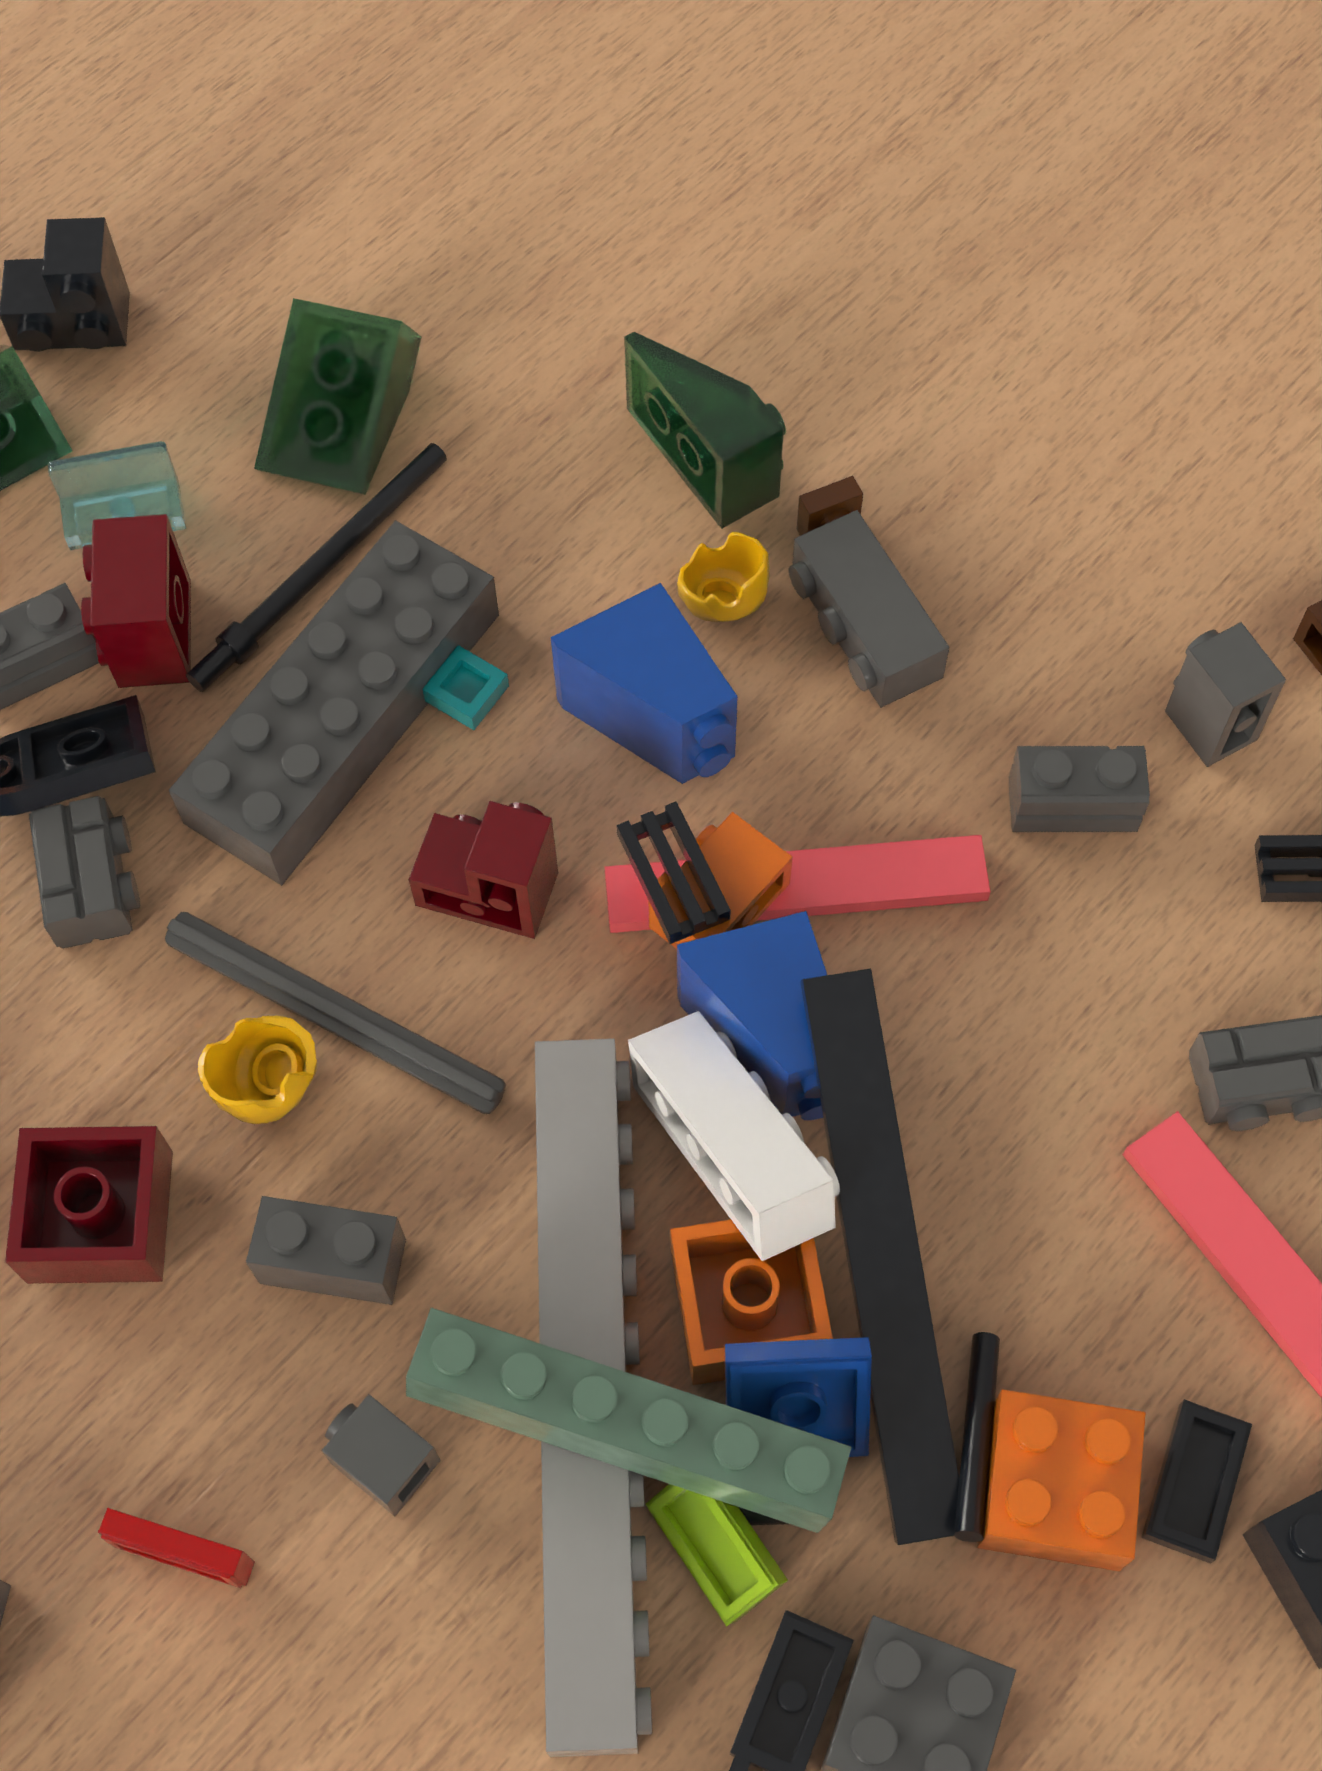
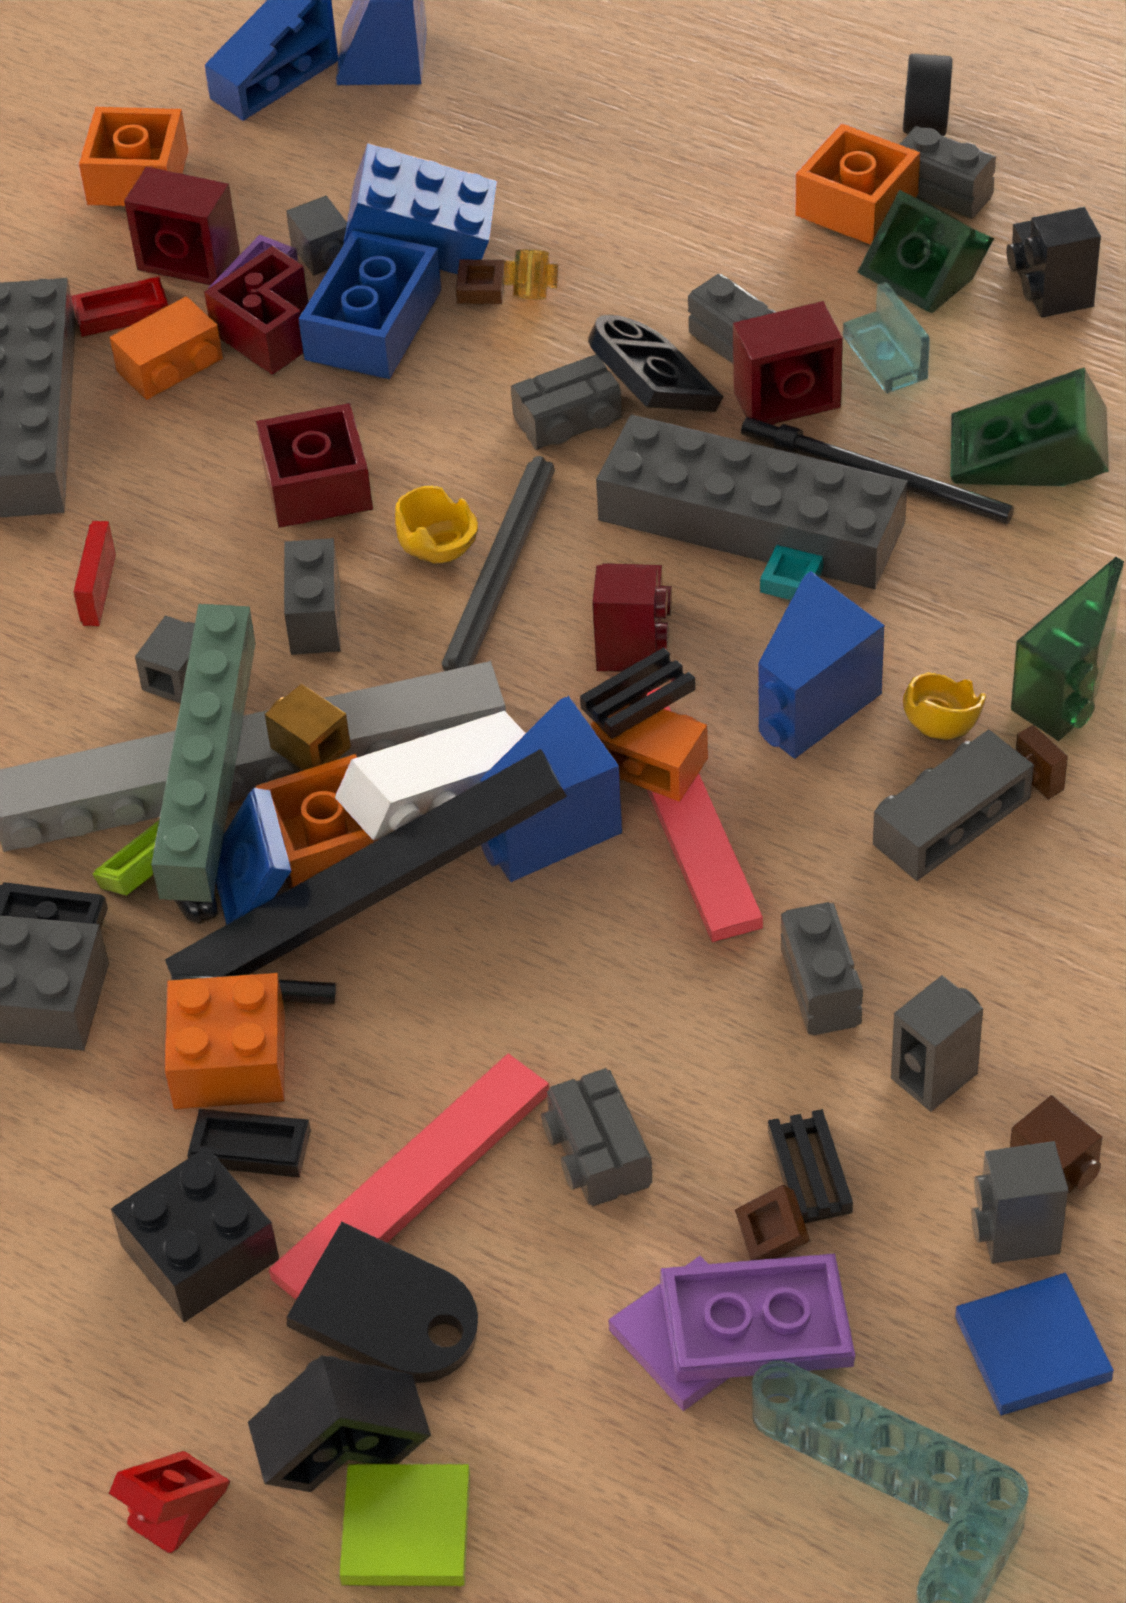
camera: 80 degrees right, 15 degrees down
none -> pearl gold brick [264,684,351,770]

